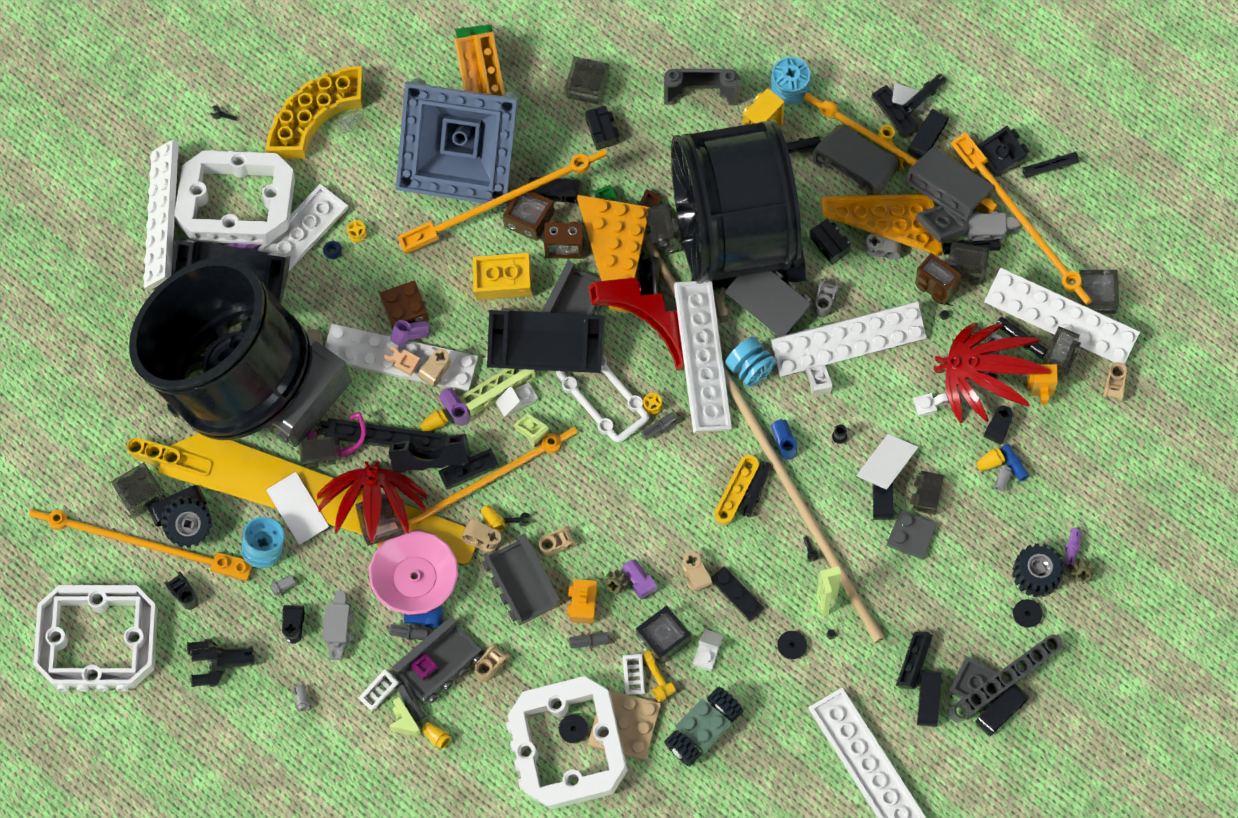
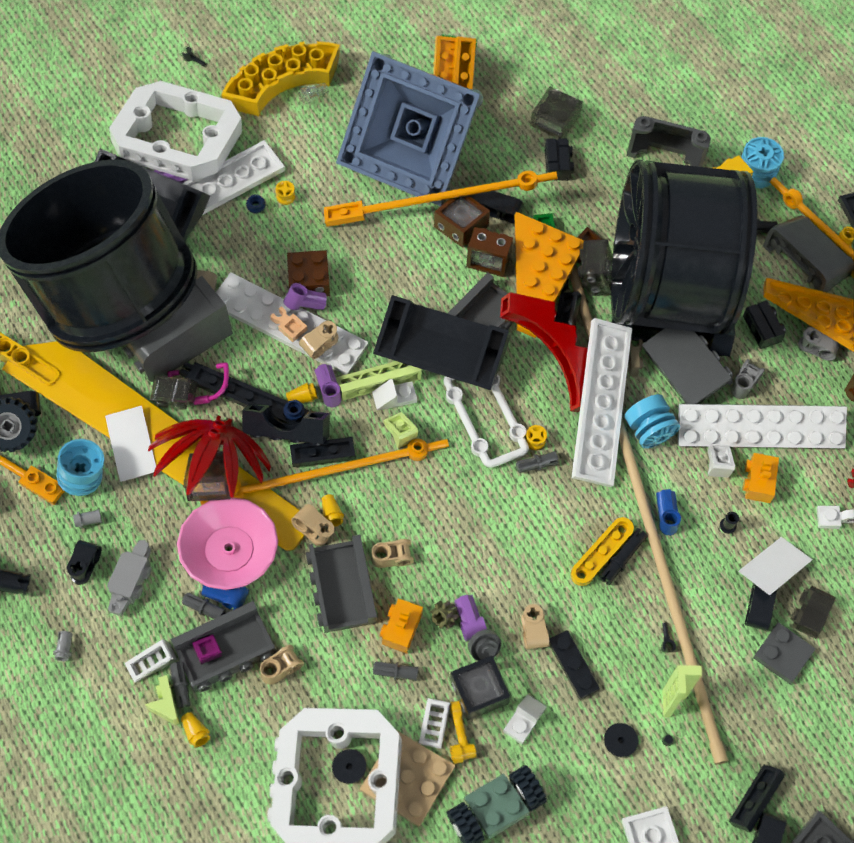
camera: 10 degrees right, 5 degrees down
white plate [143,140,179,290] -> none
yellow piece [473,253,533,300] -> none
black hand [503,512,530,526] -> none
none -> dark blue plate [284,400,305,421]
none -> dark grey plate [468,629,501,661]
none -> light orange brick [742,453,779,503]

